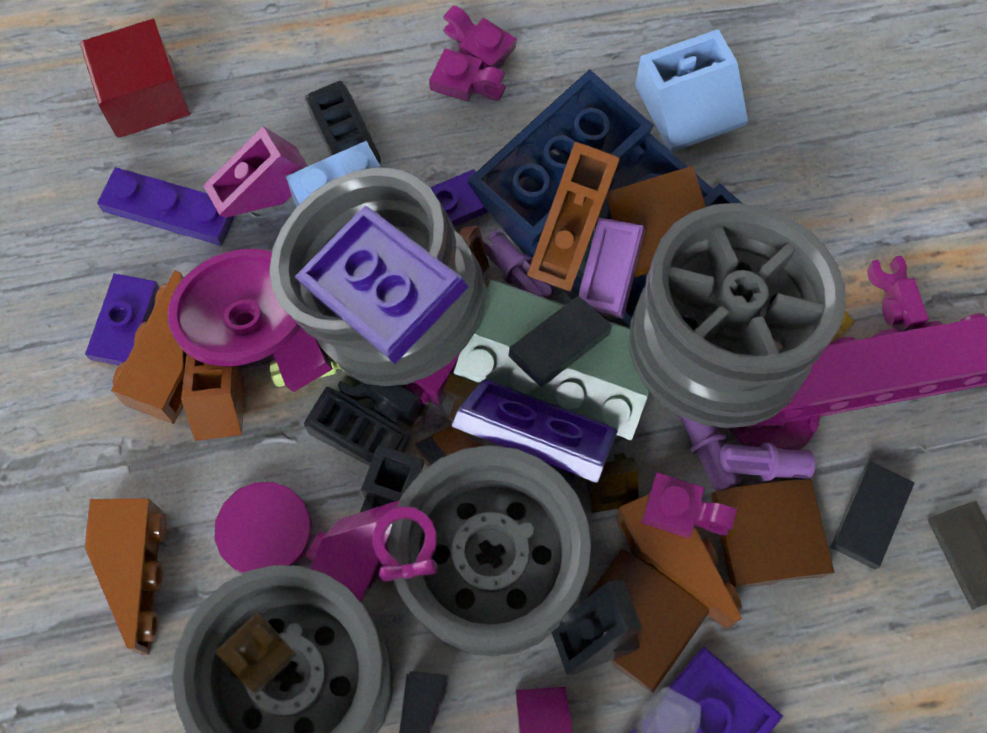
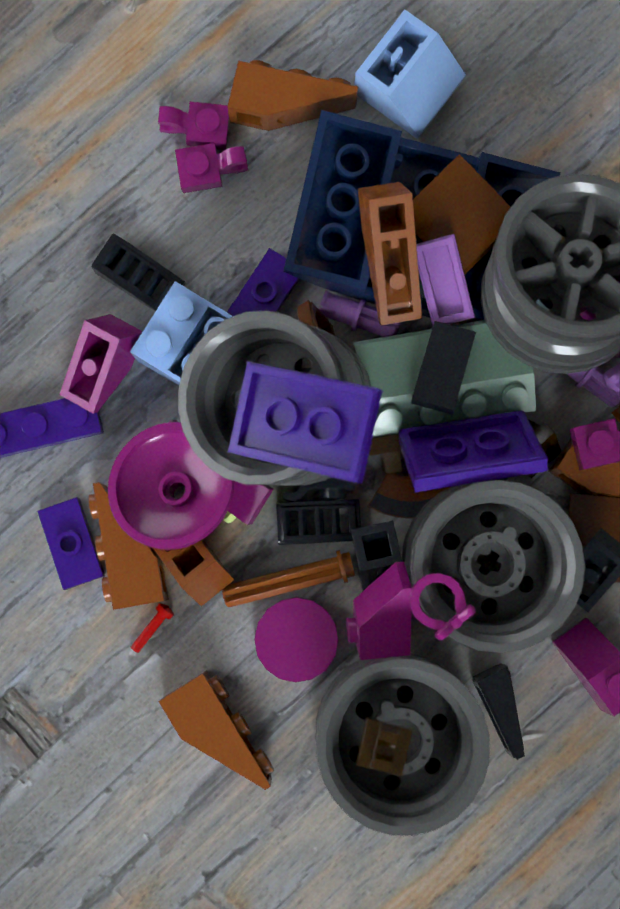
camera: 35 degrees left, 15 degrees up
none -> red piece [130,603,174,653]
none -> dark orange axle [222,550,355,607]
none -> dark orange slope [227,60,358,131]

